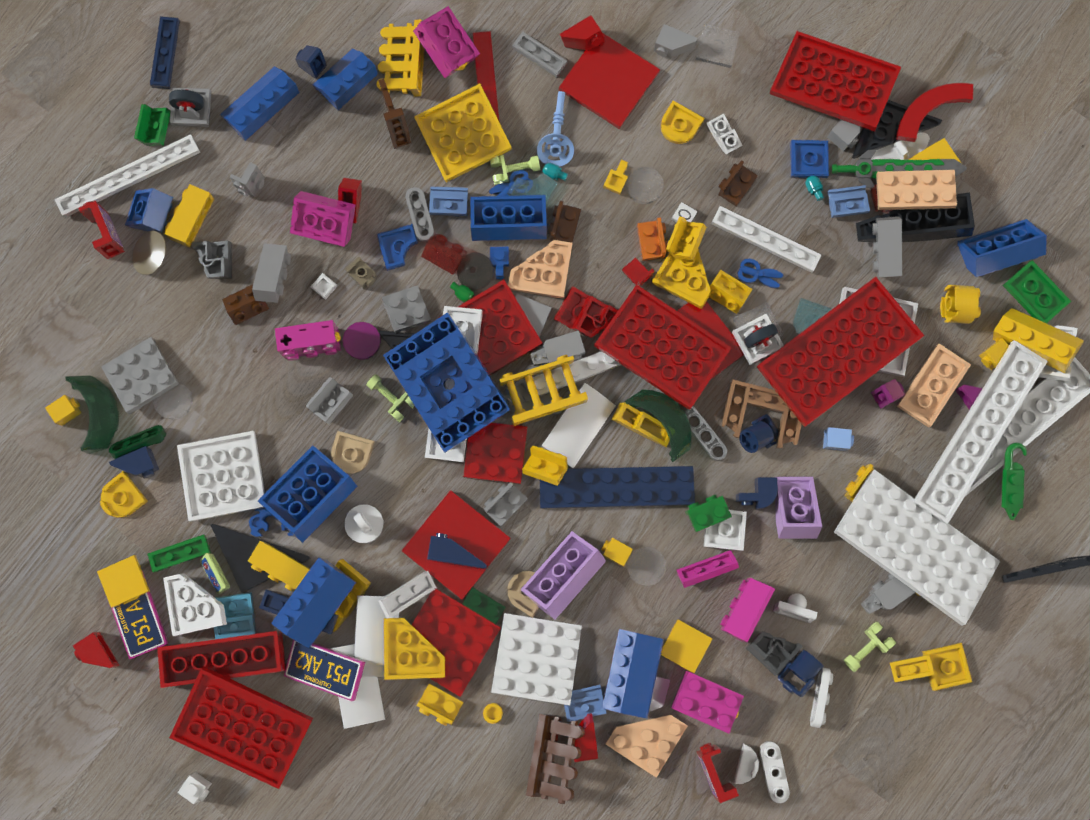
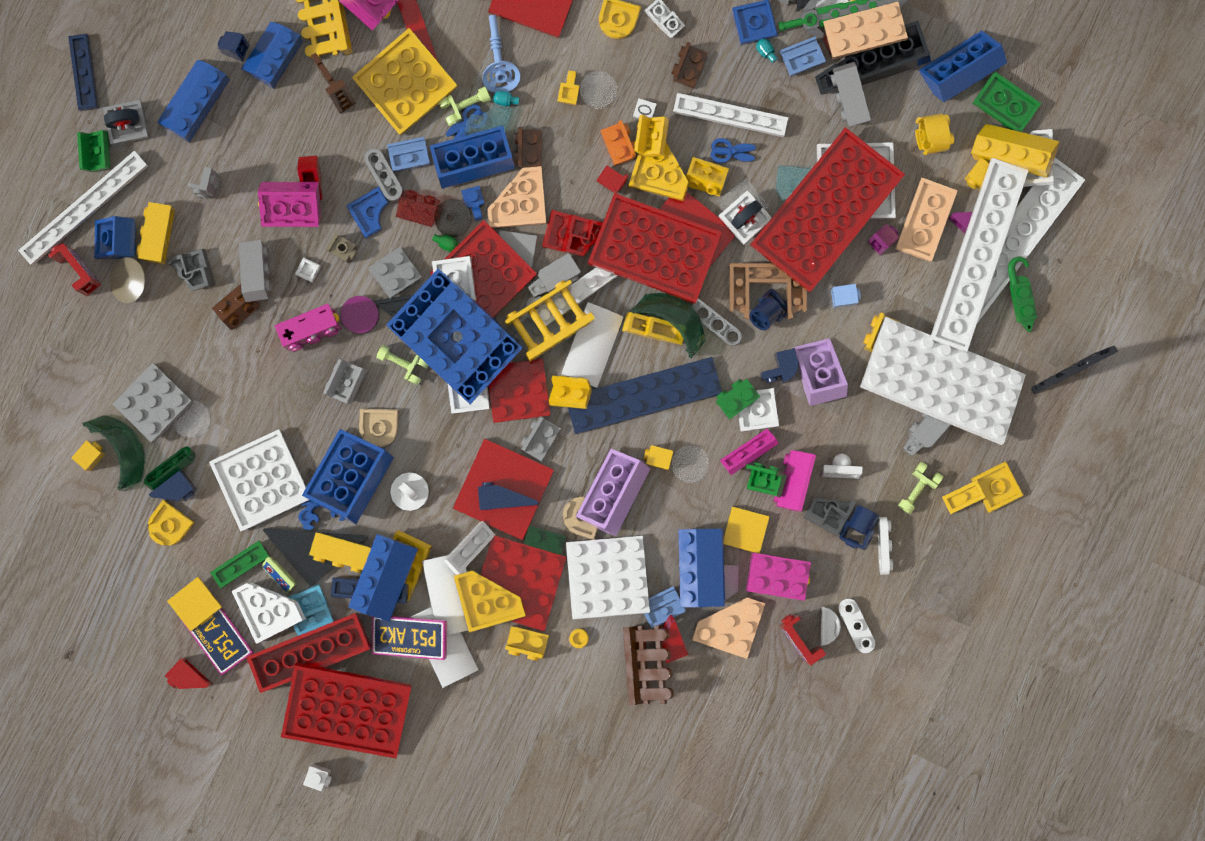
camera: 15 degrees left, 5 degrees up
none -> green bracket [746,463,787,498]

